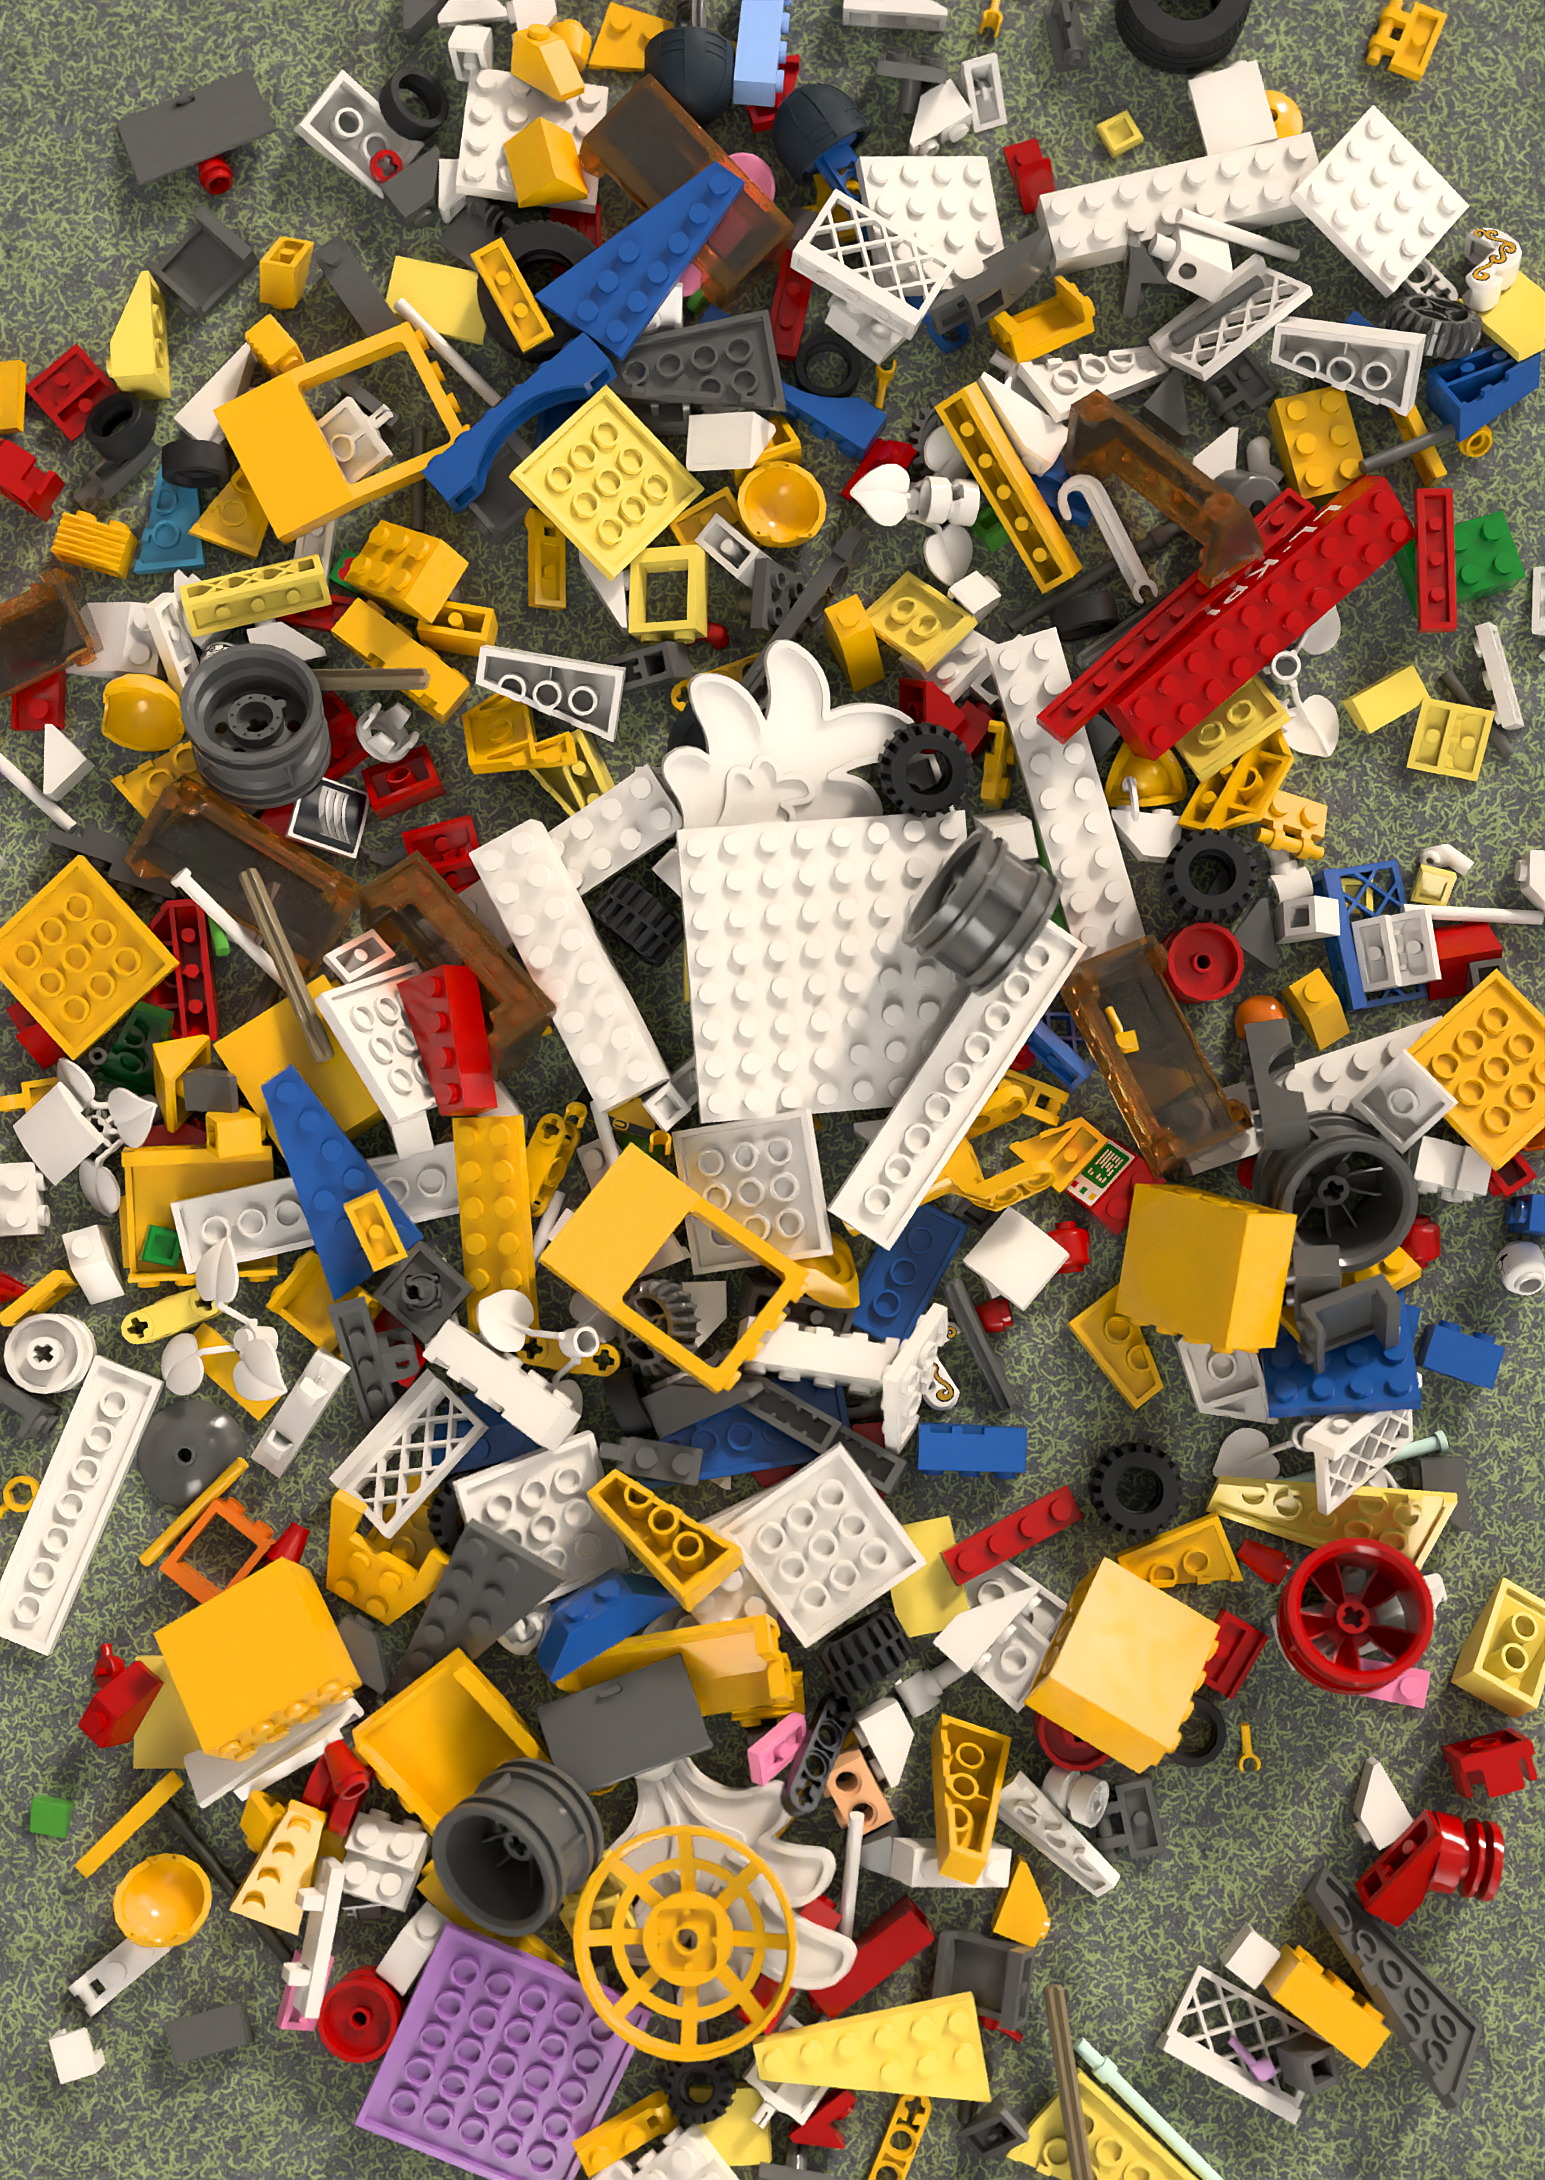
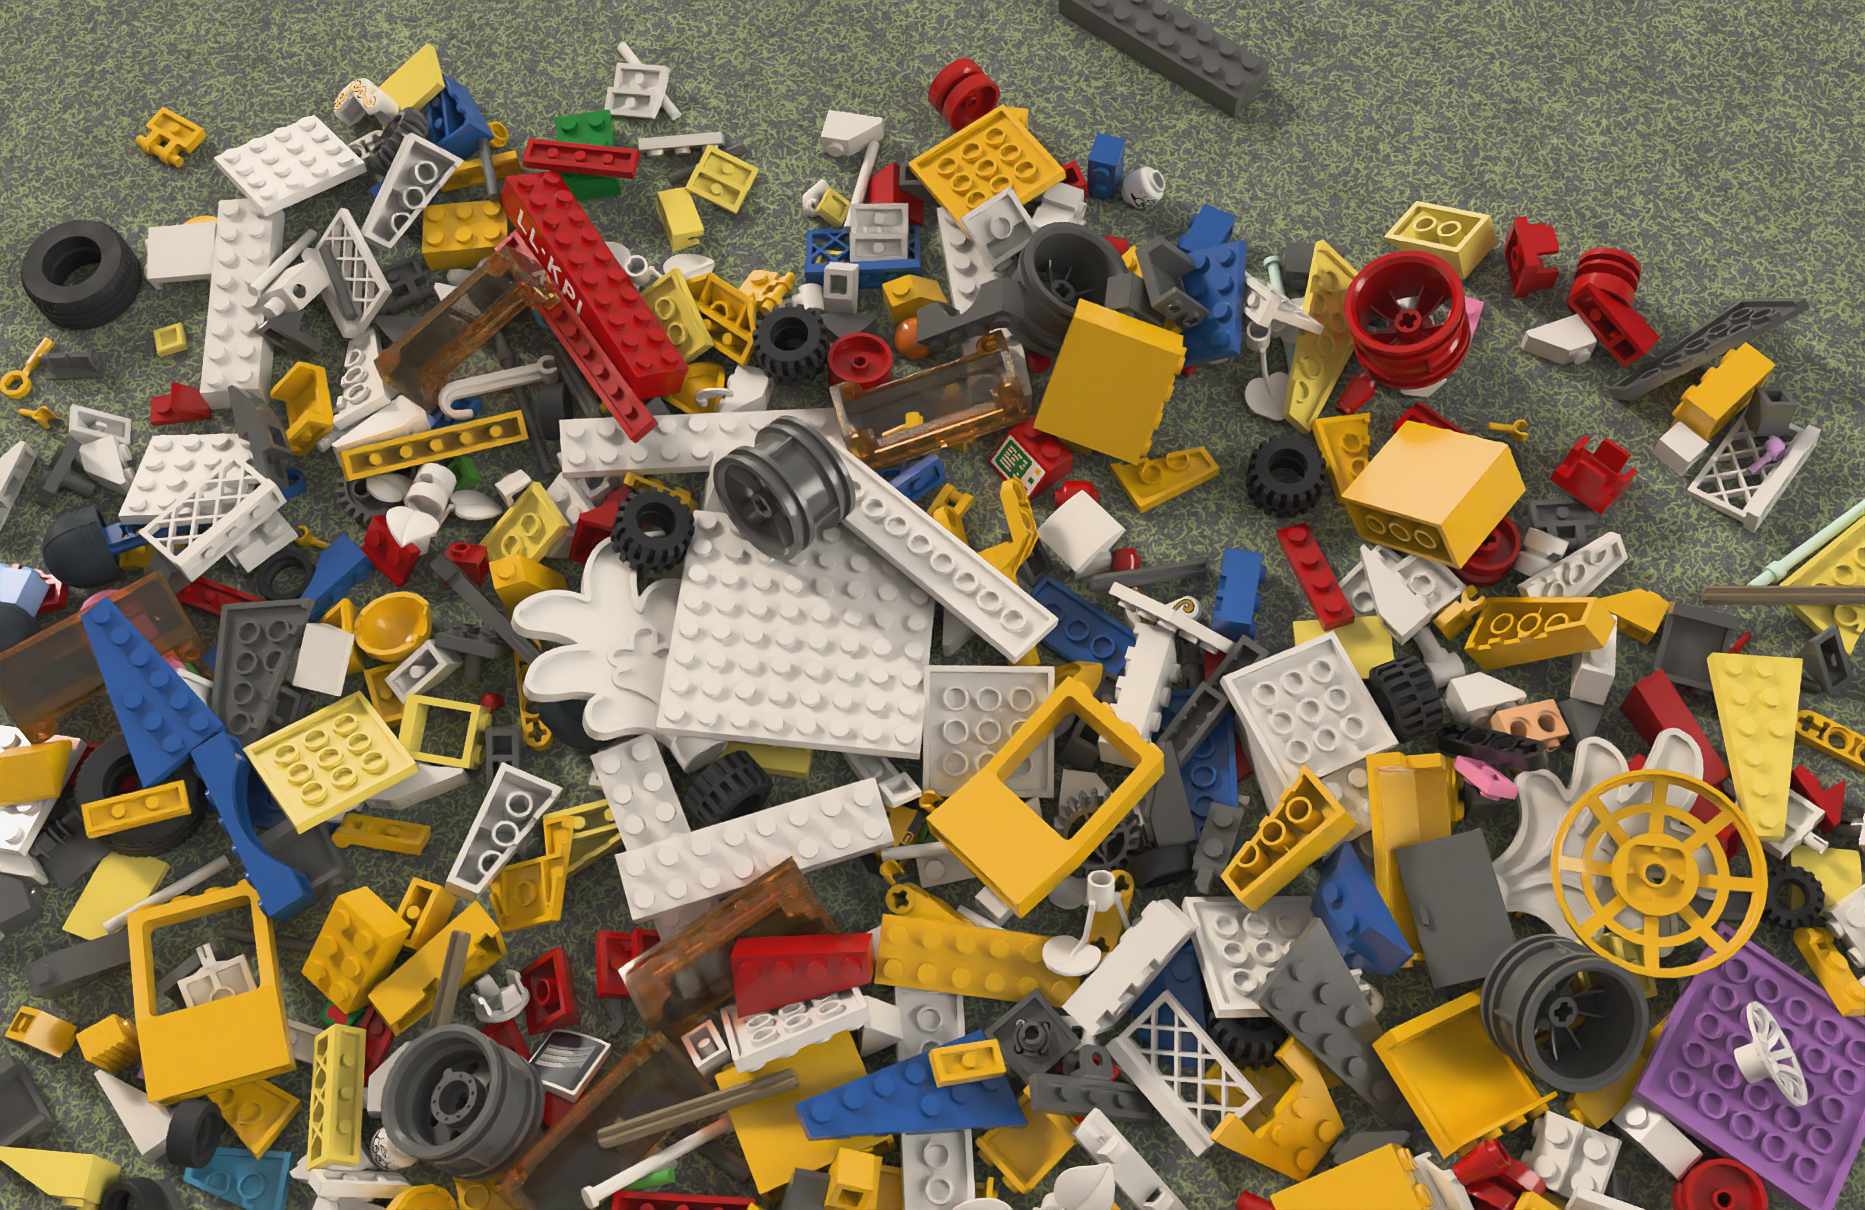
camera: 75 degrees left, 20 degrees down
white bar [838,1811,864,1940] -> none
yellow wing [1009,1117,1109,1195] -> none
white wing [1175,1335,1279,1424] -> none
none -> red brick [444,542,490,588]
none -> yellow plate [1432,585,1489,642]
none -> red panel [1550,435,1638,515]
none -> white wheel [1734,1001,1808,1107]

